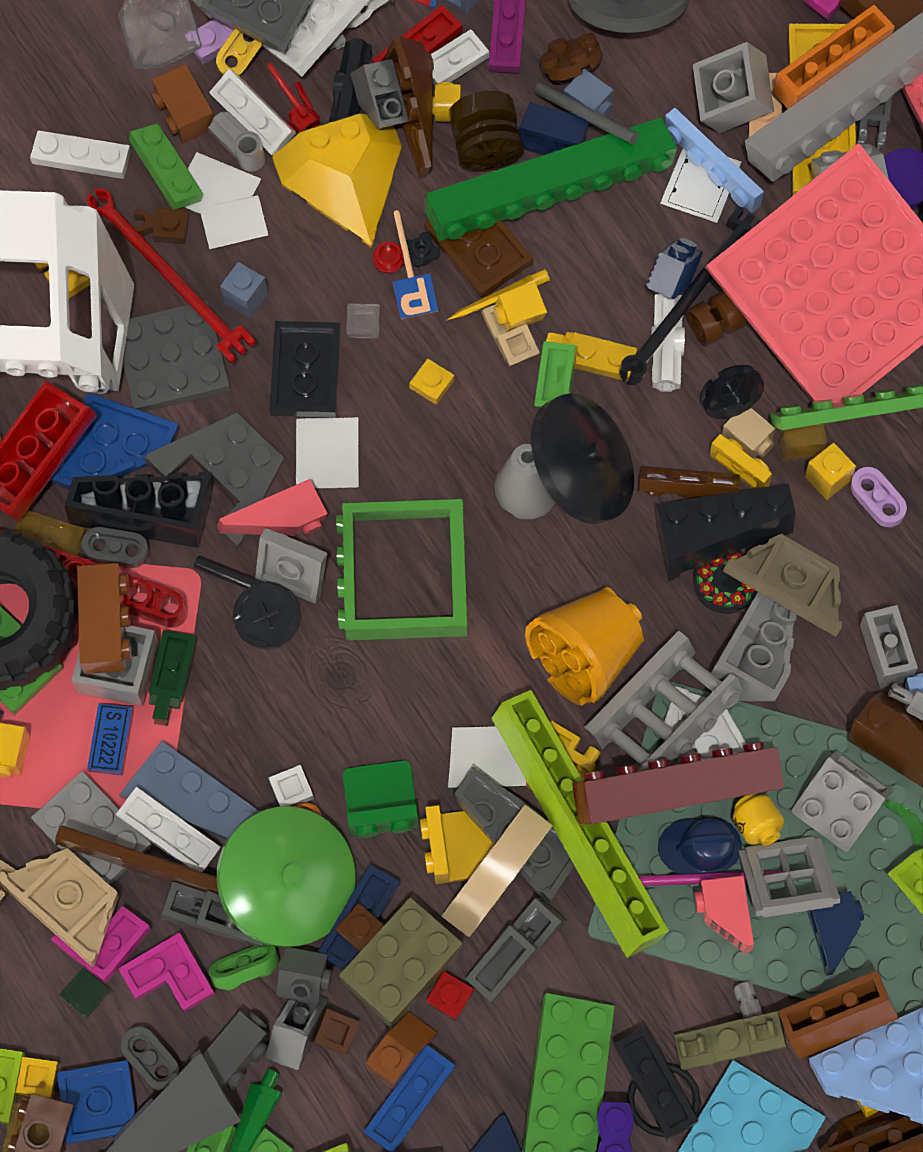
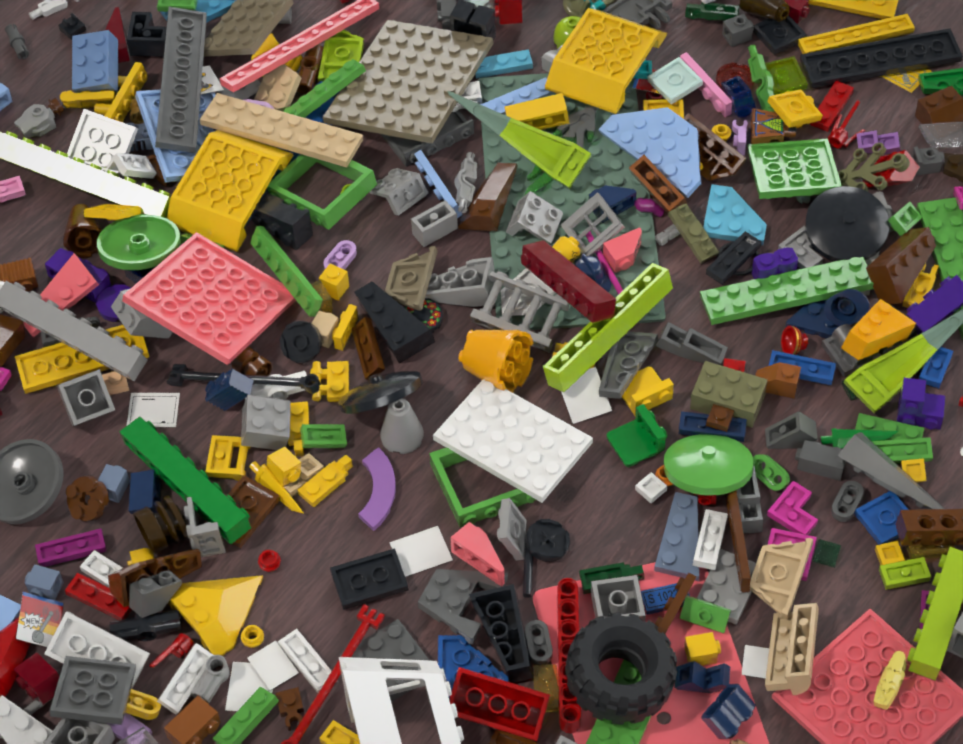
camera: 110 degrees left, 15 degrees down
dark orange brick [77,563,131,674] -> none
sand blue brick [220,262,268,318] -> none
dark grey brick [277,947,332,1004] -> none
reddish brown plate [311,1008,359,1055] -> none
clear tile [346,304,380,339] -> none
piece [393,210,439,319] -> none
black plate [406,232,440,267] -> none
yellow plate [409,358,455,405] -> none
tan slope [442,804,553,937] -> none
dark grey bar [535,82,639,145] -> none
light blue plate [665,108,764,213] -> none
orange brick [773,5,895,109] -> none
none -> light grey bracket [184,497,226,557]
none -> yellow plate [205,435,251,481]
none -> light grey brick [241,395,290,450]
none -> yellow plate [241,625,264,648]
none -> white tile [278,629,338,693]
none -> yellow hinge [297,455,353,507]
none -> yellow plate [310,361,349,402]
none -> medium lavender tile [358,447,396,531]
none -> white plate [433,379,593,503]
none -> magenta arm [634,198,664,217]
none -> reddish brown plate [655,572,696,634]
none -> bright green plate [680,595,731,633]
none -> red piece [781,326,808,355]

